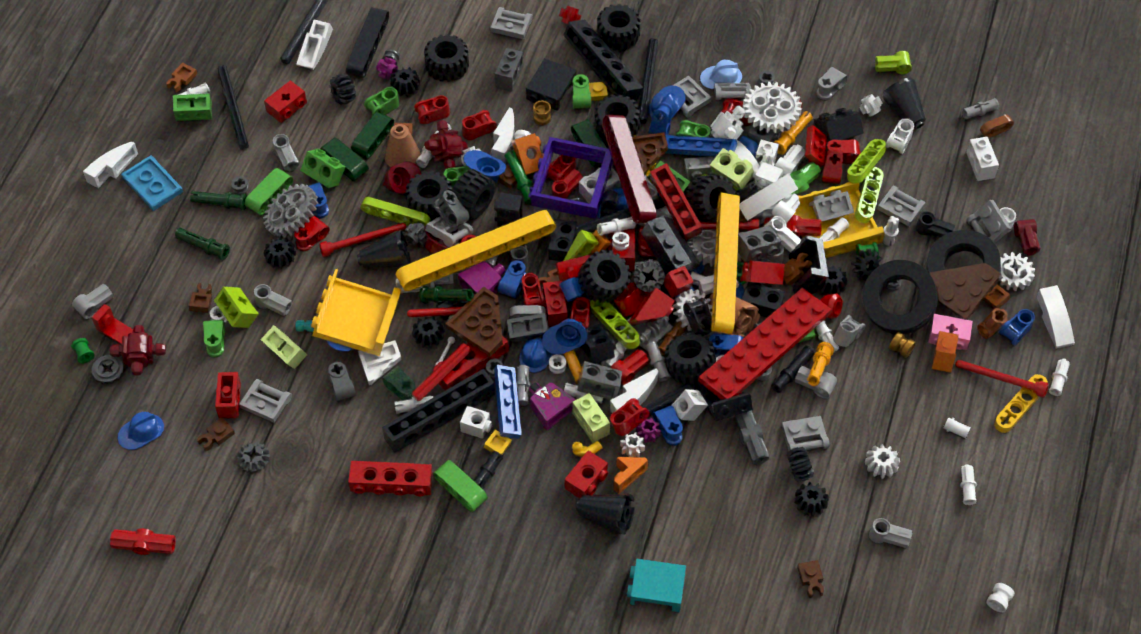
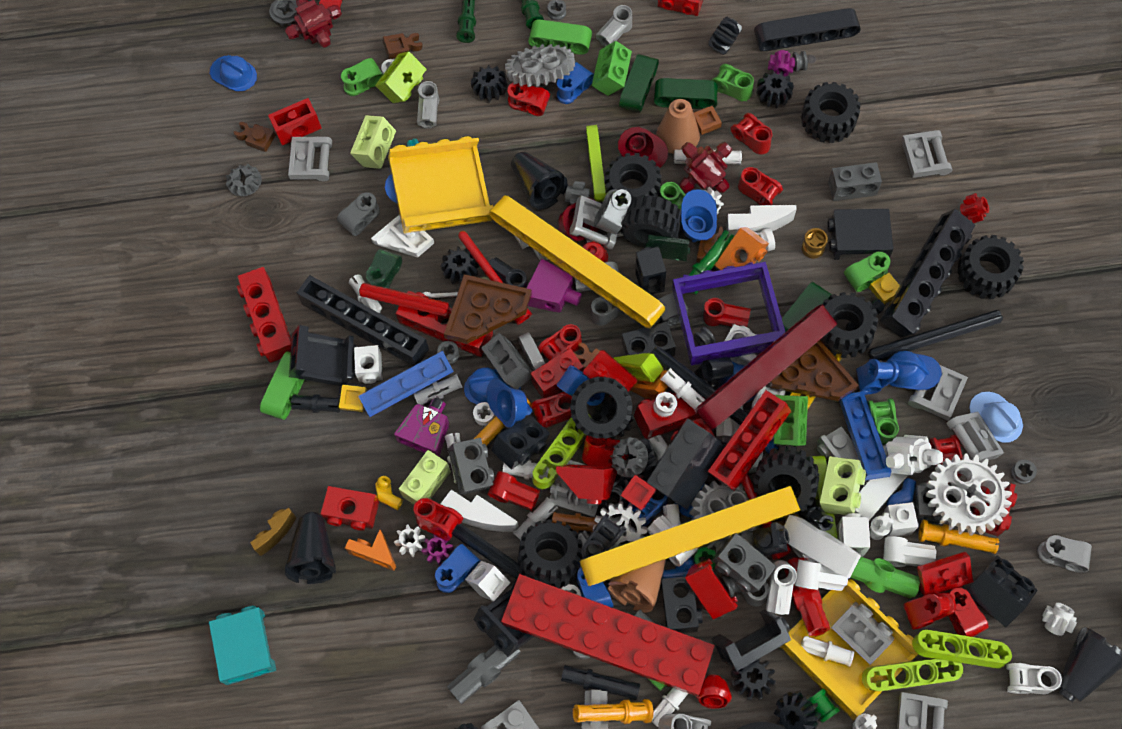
camera: 70 degrees right, 10 degrees up
red piece [110,528,176,555] -> none
red piece [319,223,407,257] -> none
dark green pin [419,286,474,303] -> none
blue piece [498,260,526,299] -> none
red piece [546,155,576,182] -> none
dark orange plate [783,253,812,285] -> none
none -> pearl gold slope [250,508,296,556]
none -> black panel [289,325,356,386]
none -> clear green piece [645,235,690,261]
none -> black bracket [753,522,790,556]

